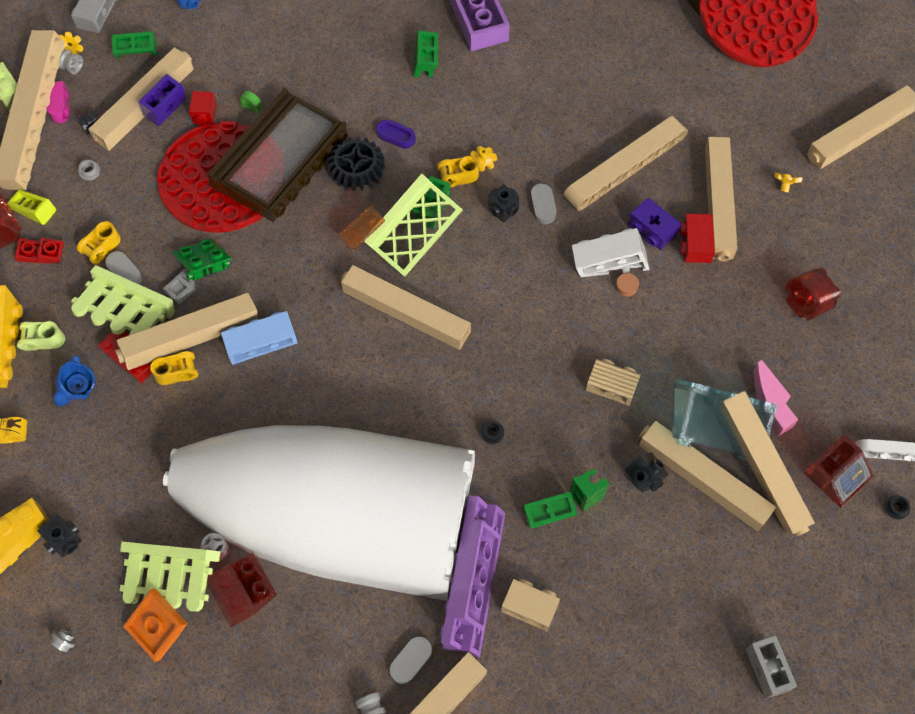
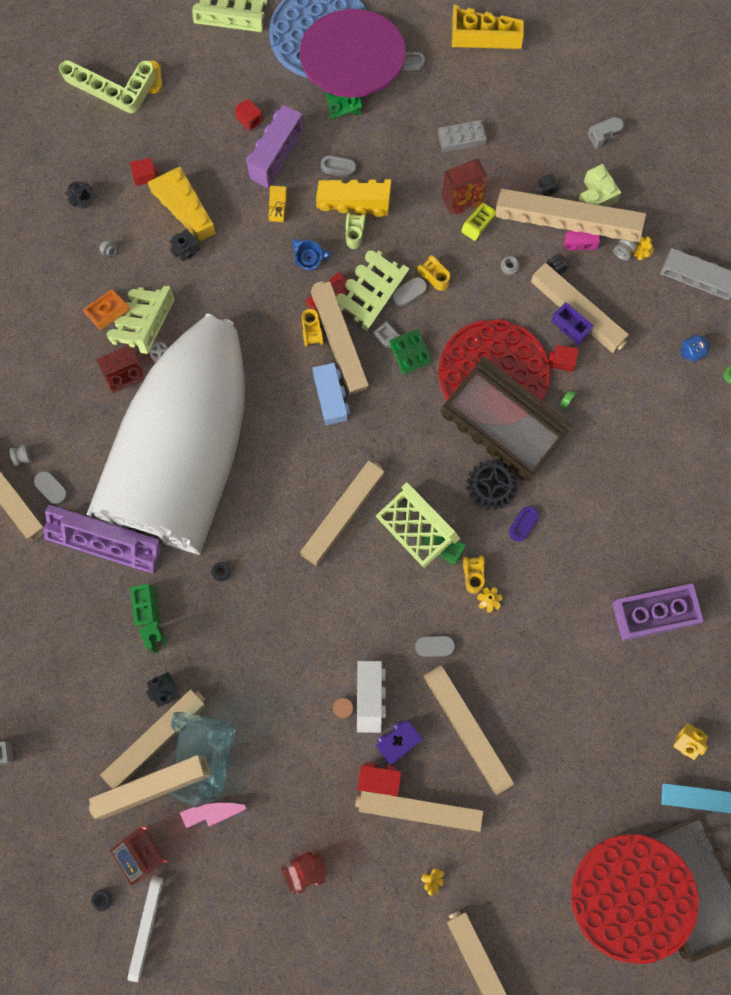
camera: 95 degrees right, 10 degrees up
red slope [15,238,64,263] -> none
green hinge [112,31,158,59] -> none
clear orange bracket [339,205,385,250] -> none
green hinge [413,30,438,77] -> none
black brick [488,184,519,223] -> none
tan brick [501,579,560,632] -> none
tan brick [586,359,641,406] -> none

